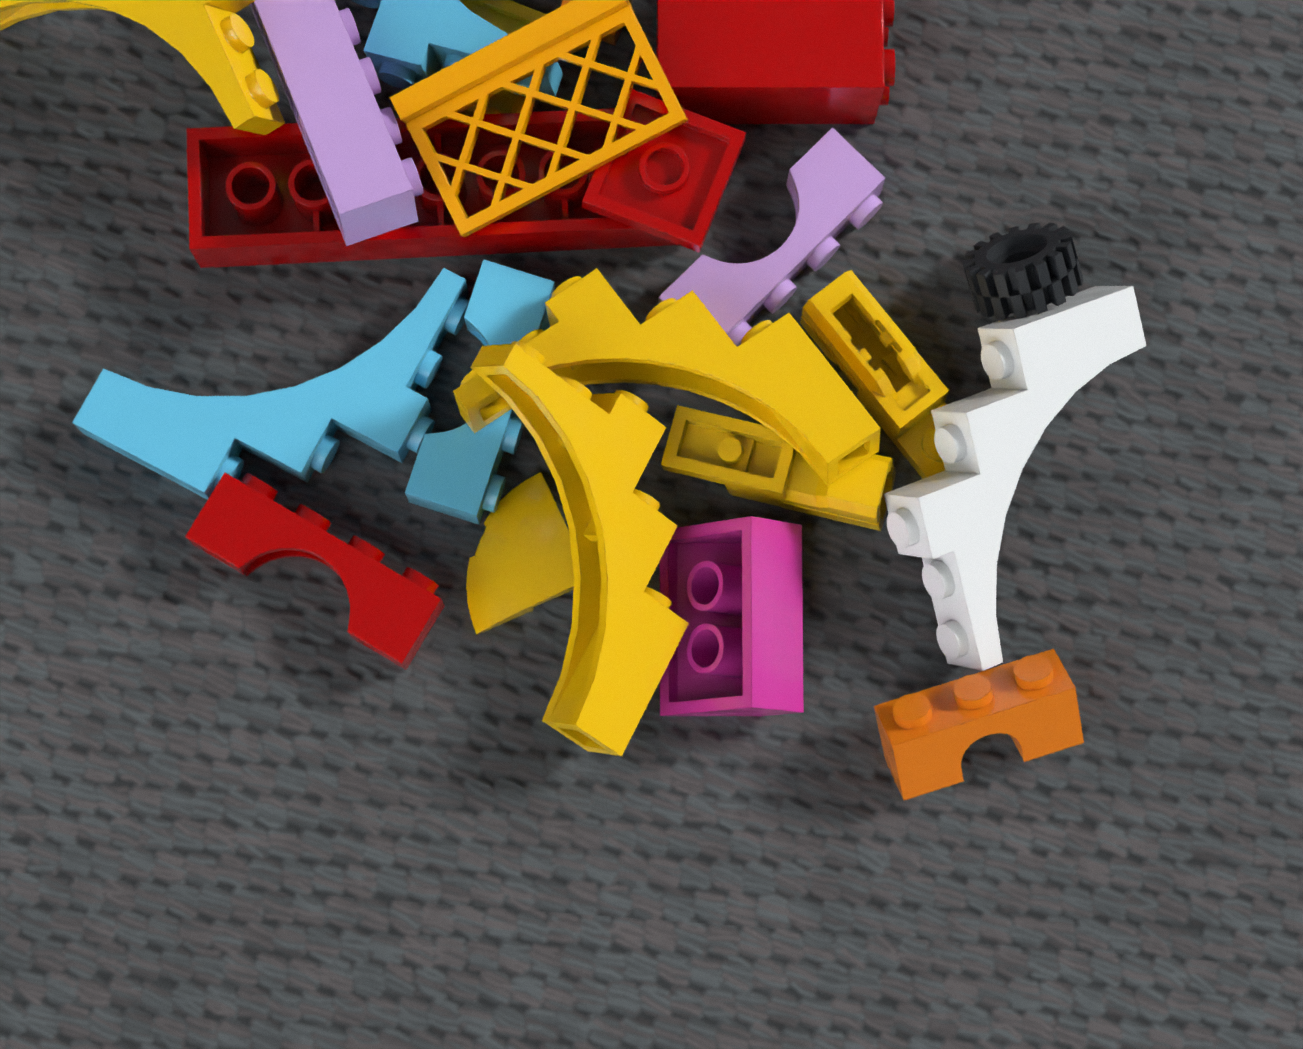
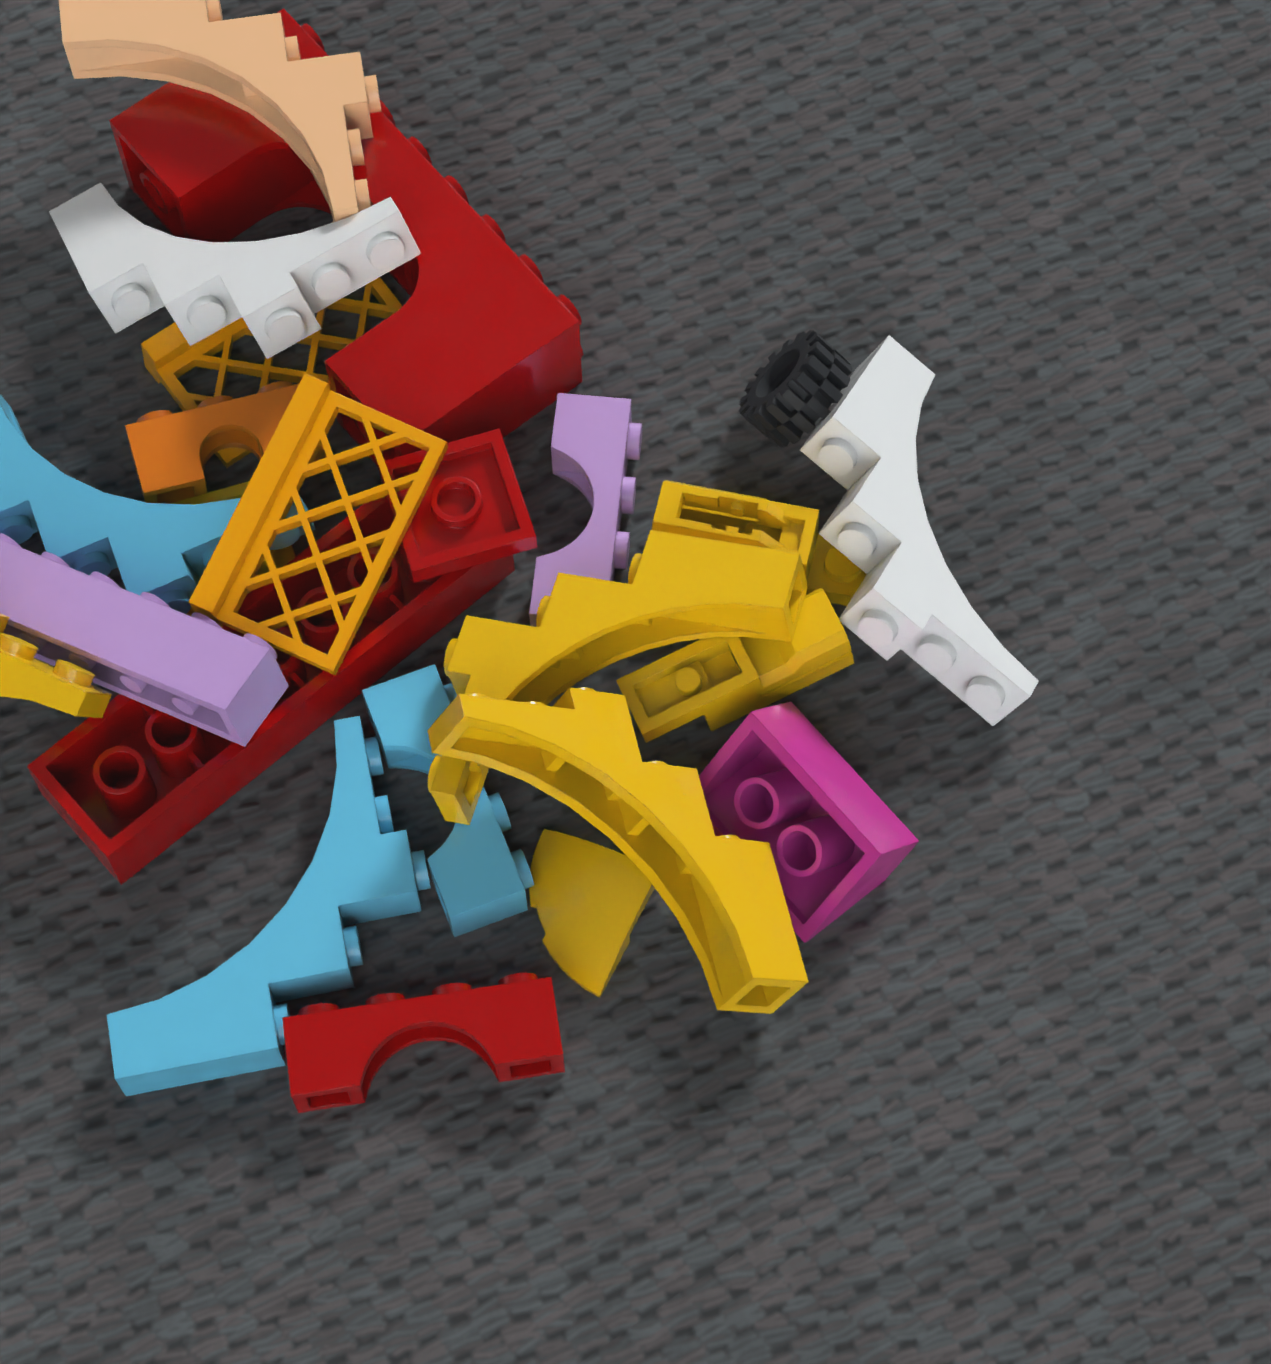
camera: 35 degrees left, 15 degrees down
orange arch [874,649,1084,801] -> none

